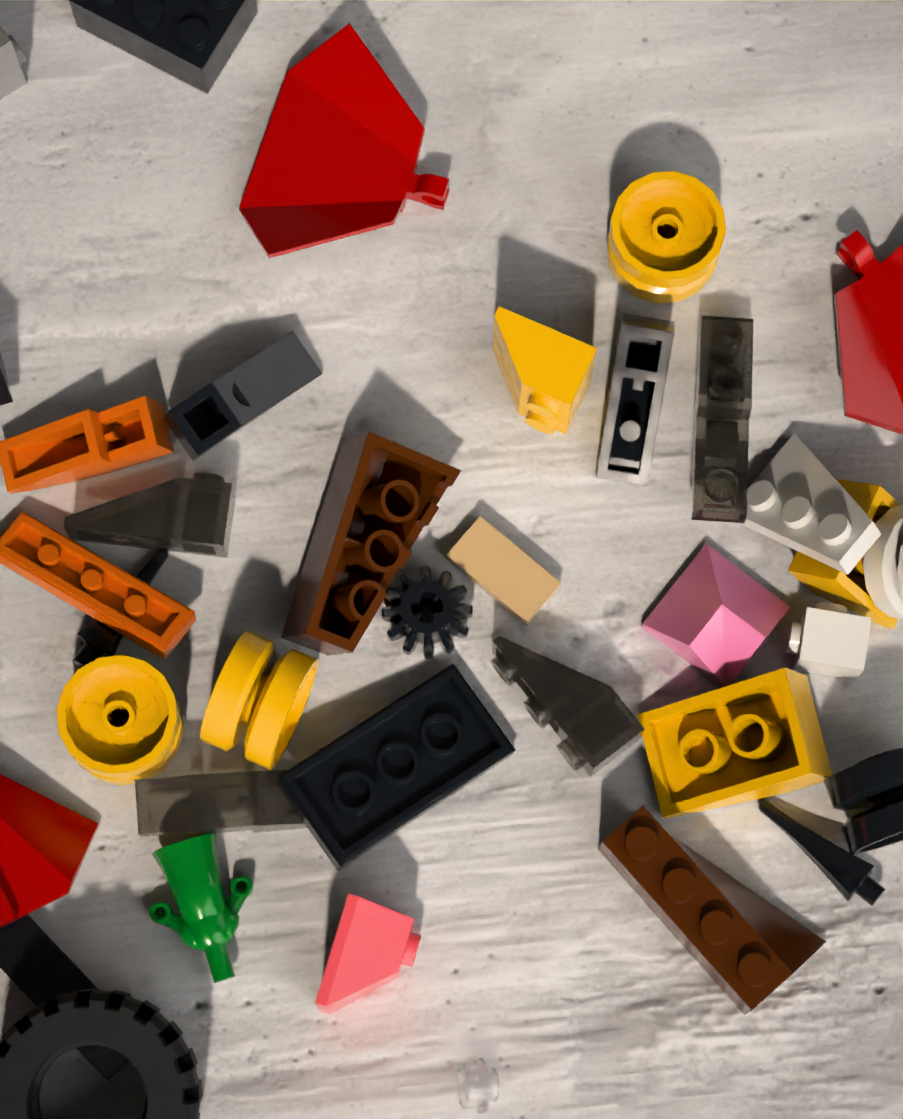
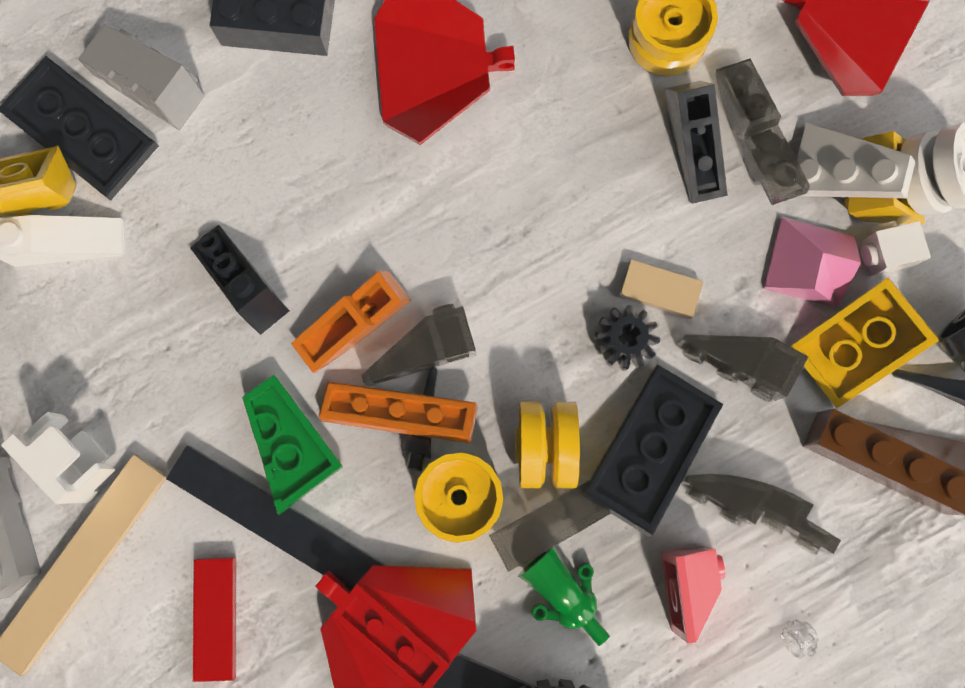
camera: 20 degrees left, 5 degrees up
black slope [163,331,322,461] -> none
reddish brown wedge [281,431,461,656] -> none
yellow slope [492,306,597,435] -> none
none -> clear smoke slope [681,474,841,555]

